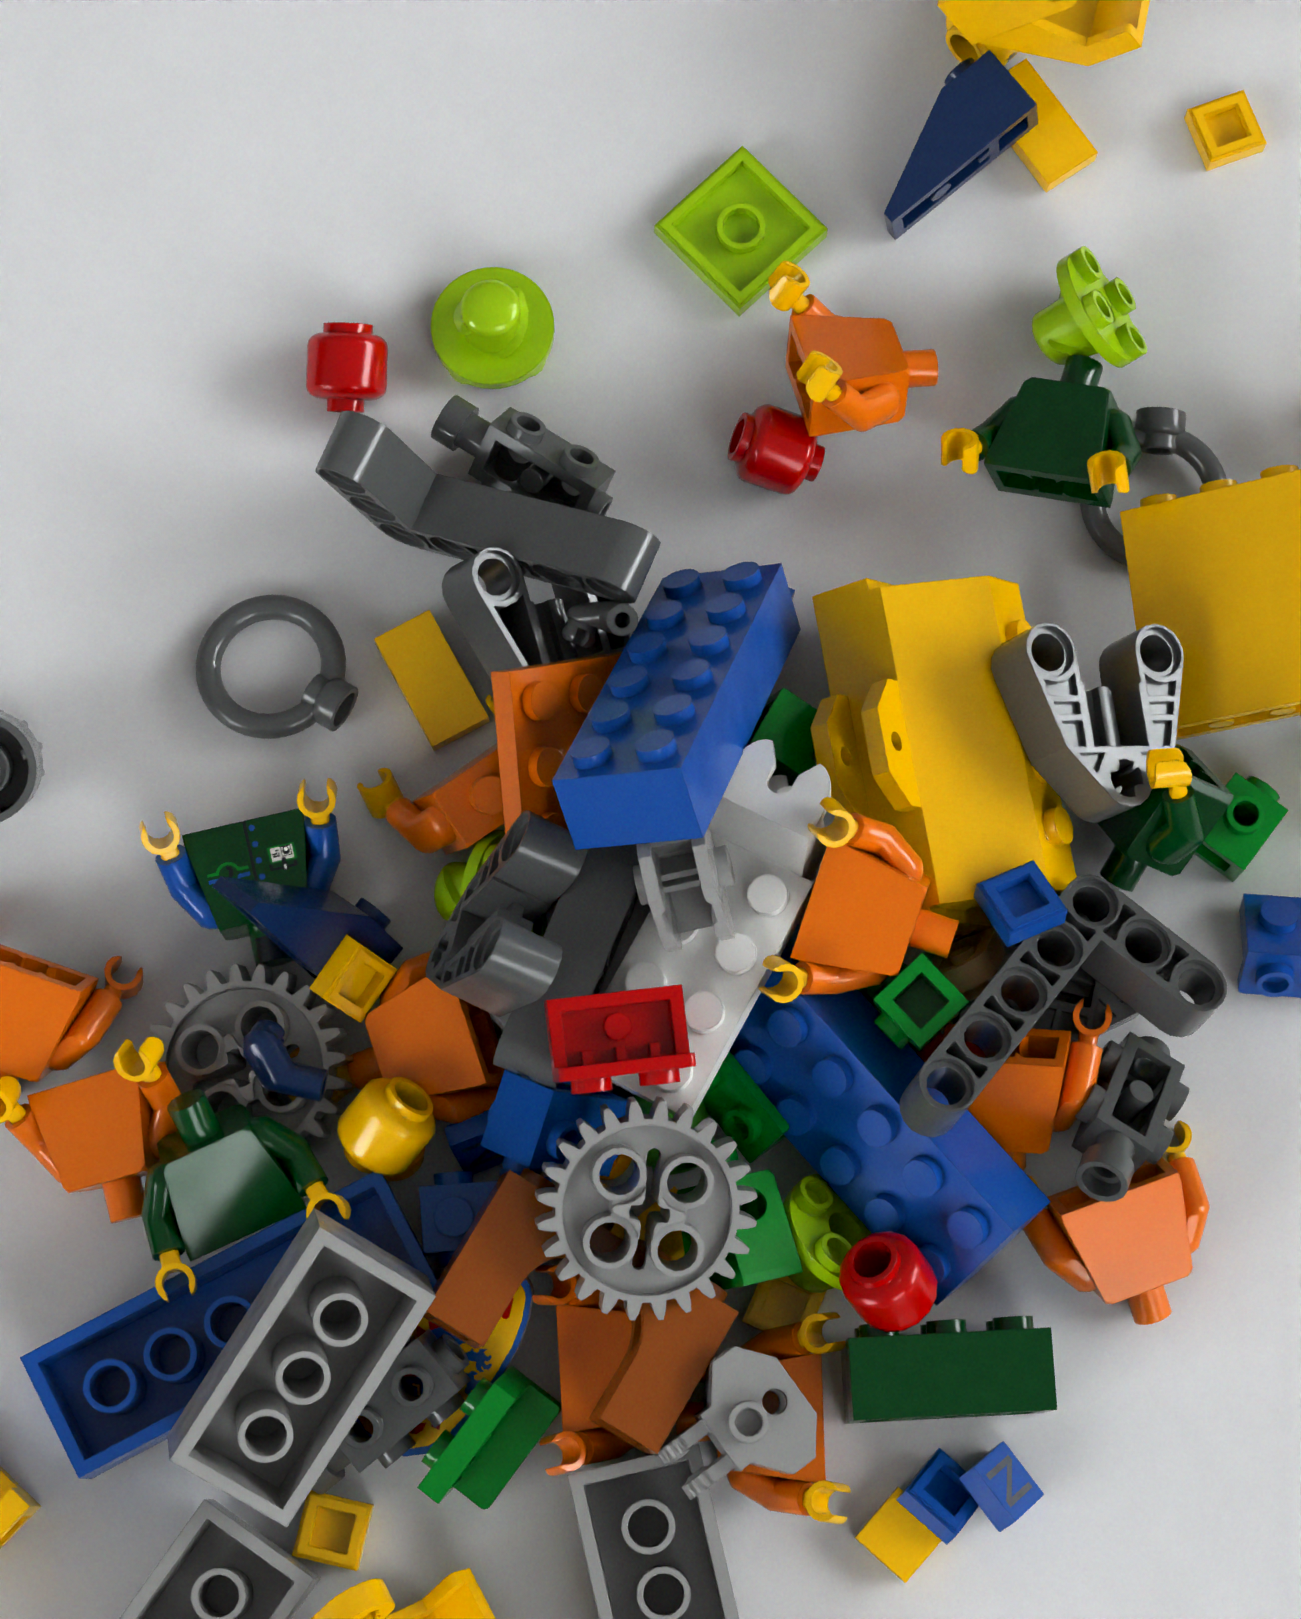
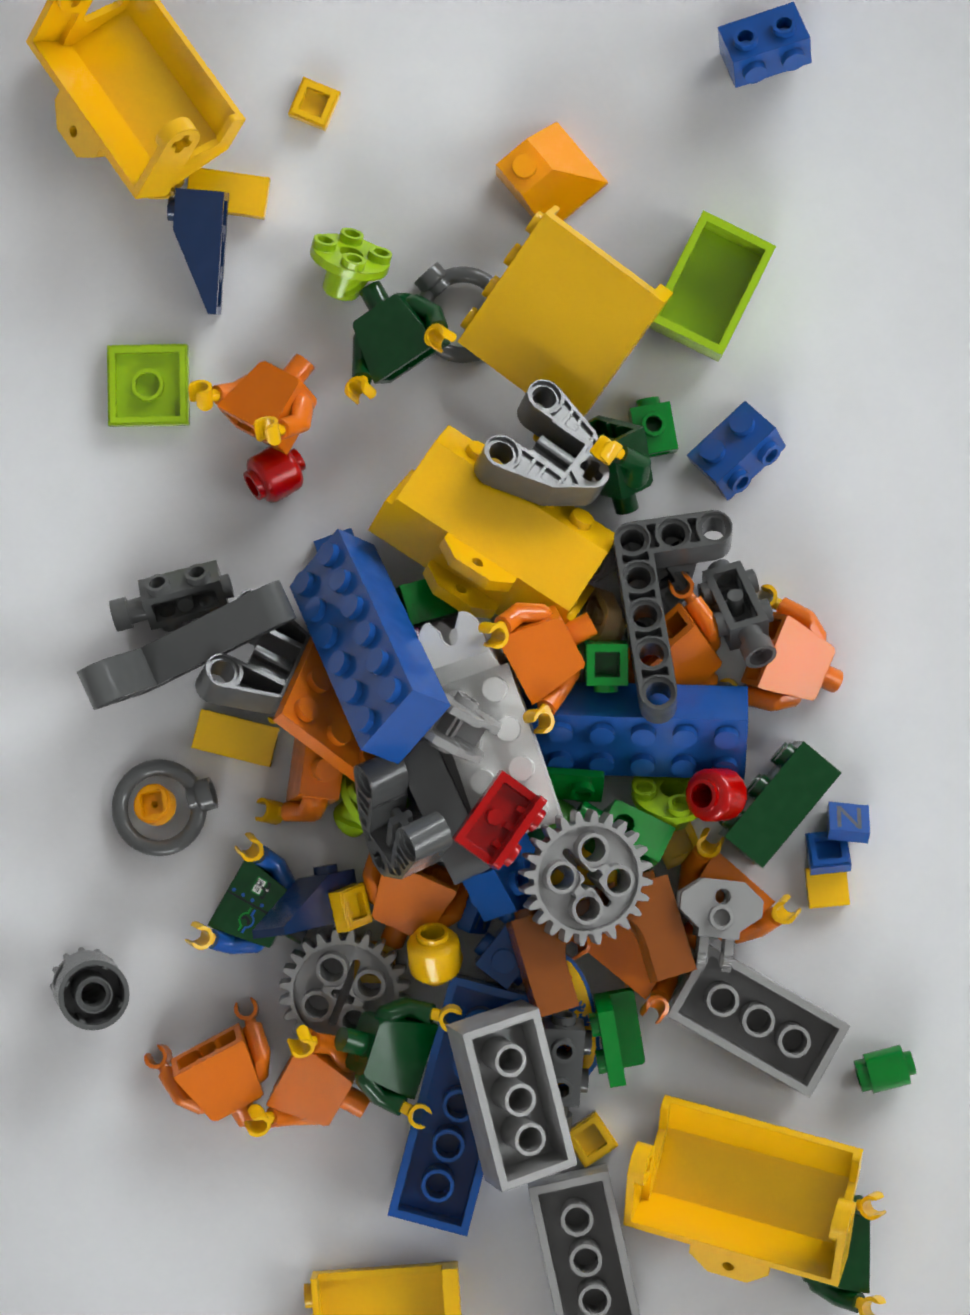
camera: 45 degrees left, 10 degrees up
dark blue arm [243,1020,328,1102] -> none
red head [306,322,388,413] -> none
lime plate [431,267,555,389] -> none
dark grey arm [562,600,638,648] -> none
blue tile [974,860,1068,947] -> none
none -> light orange tile [134,784,176,826]

